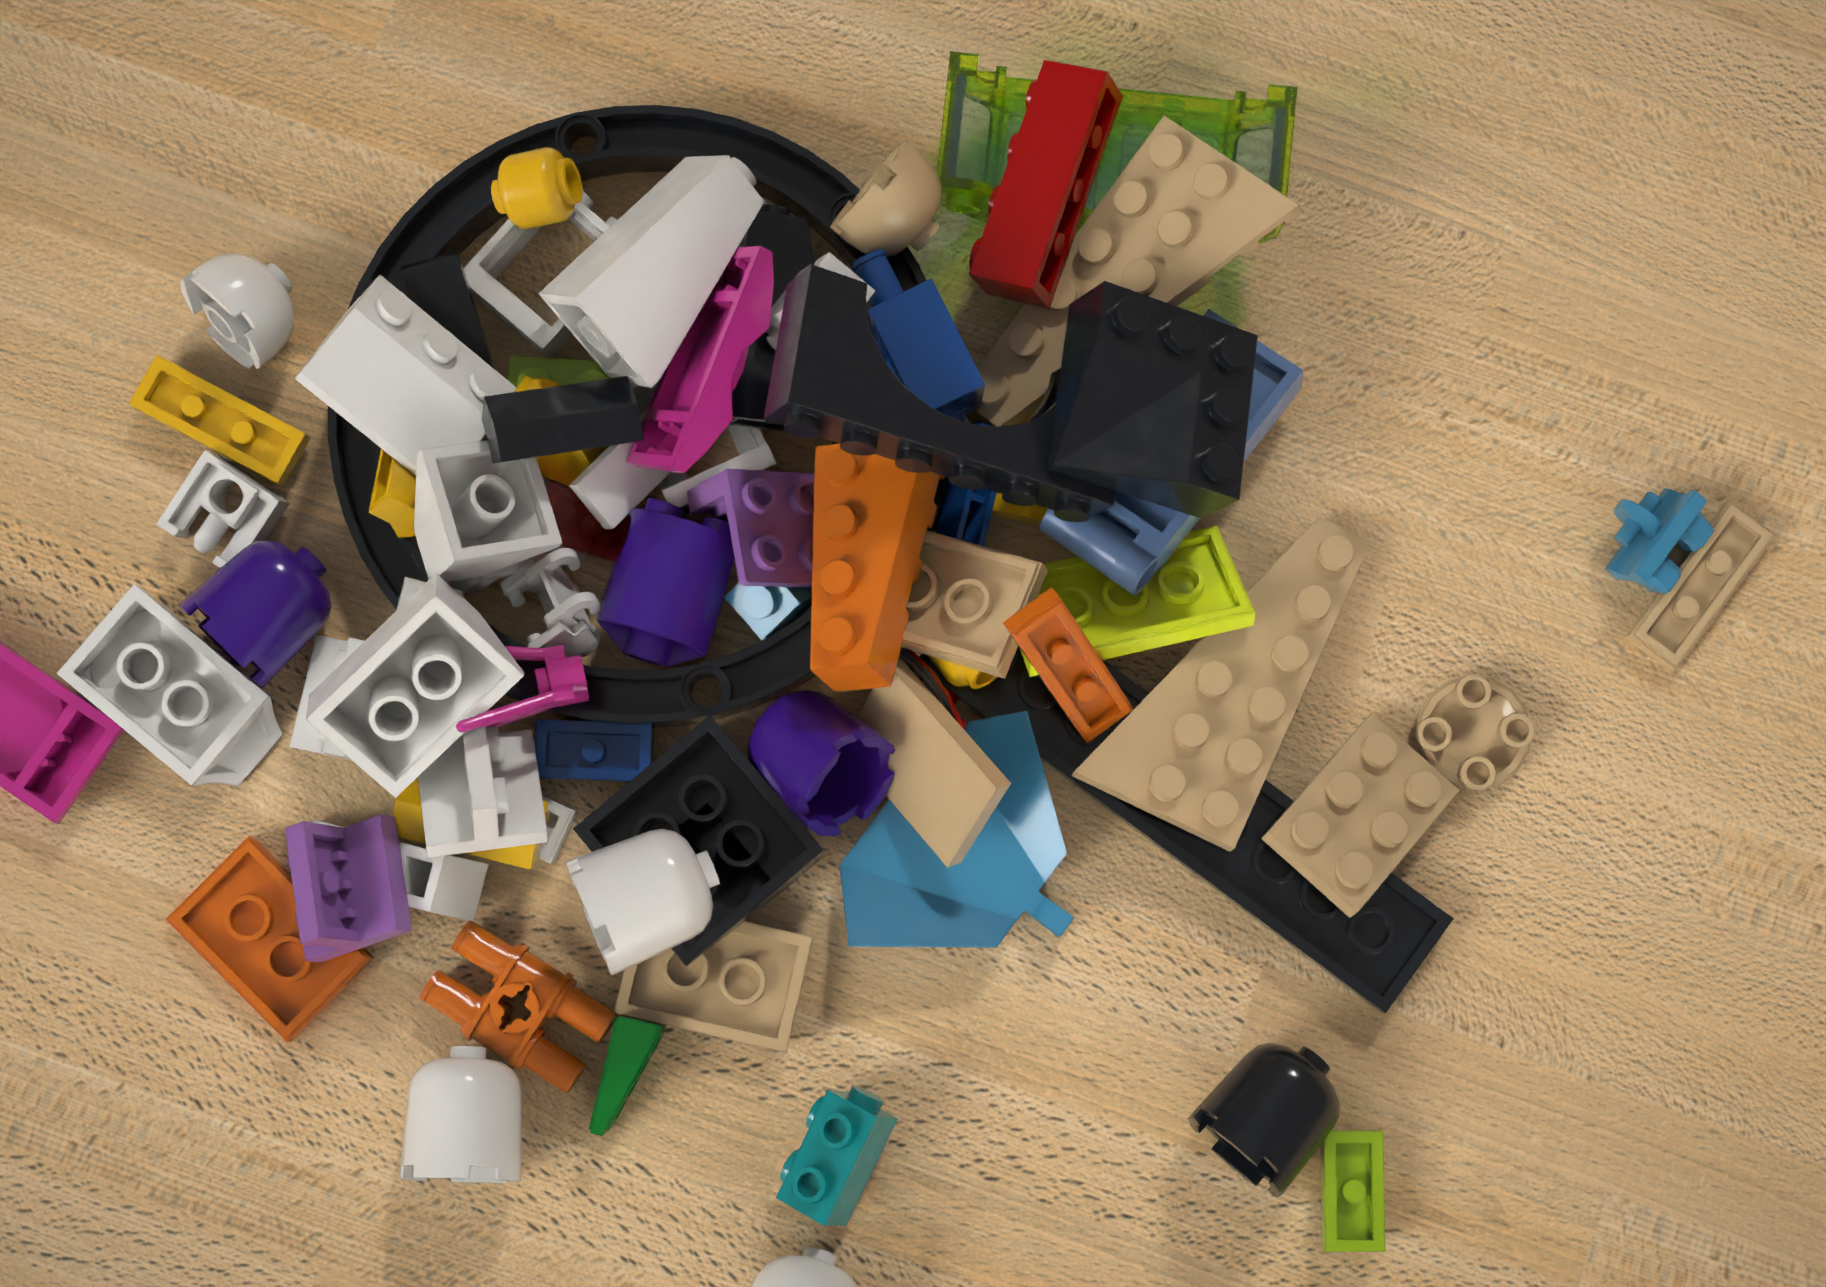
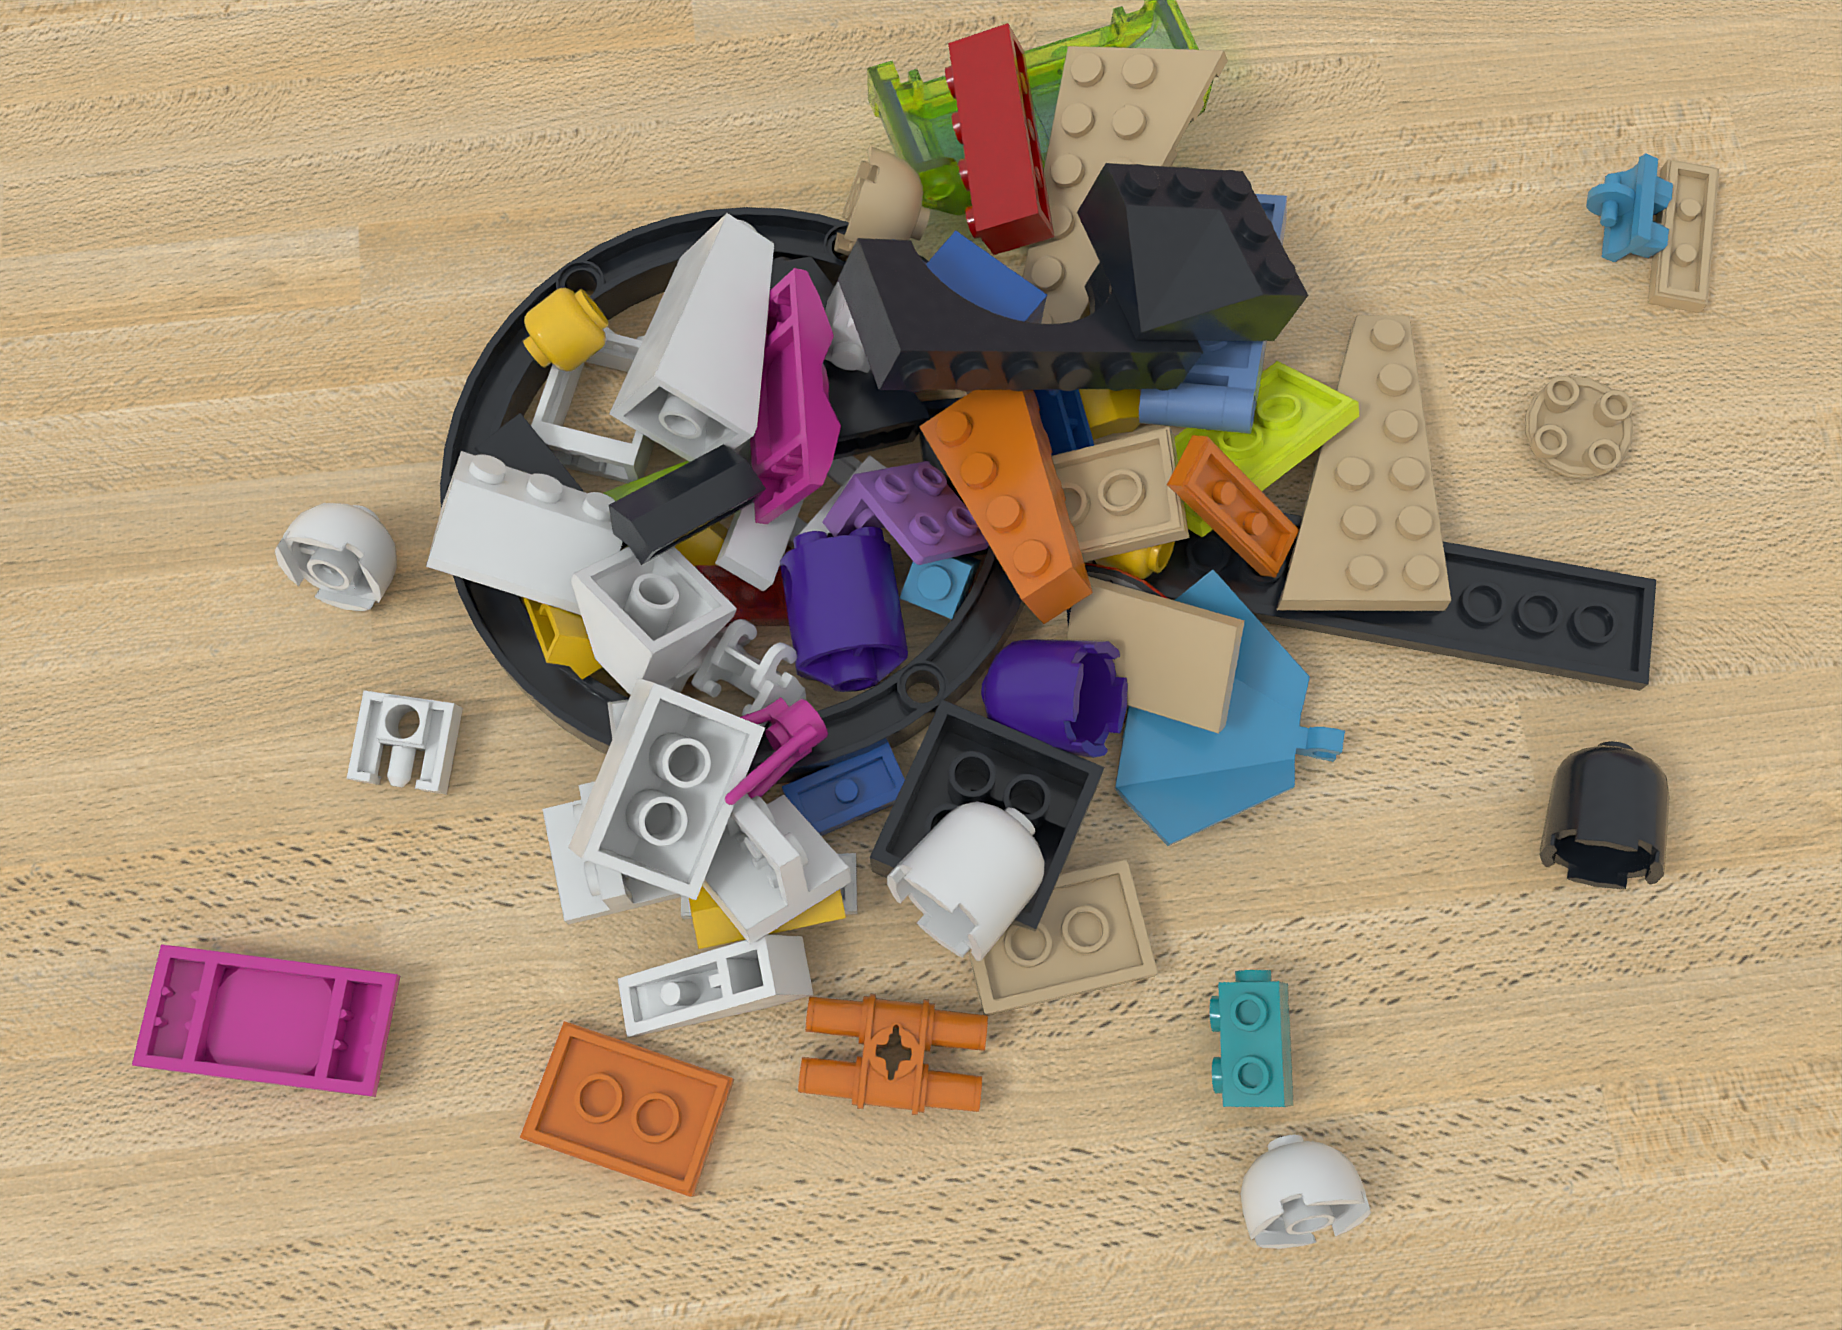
camera: 30 degrees left, 10 degrees down
white slope [57,584,282,786] -> none
yellow plate [128,355,310,487] -> none
dark purple cylinder [178,540,332,688] -> none
medium lavender bracket [285,814,412,962] -> none
white cylinder [399,1046,523,1183] -> none
green slope [589,1015,666,1136] -> none
tan plate [1261,713,1460,918] -> none
lime plate [1321,1129,1385,1252] -> none

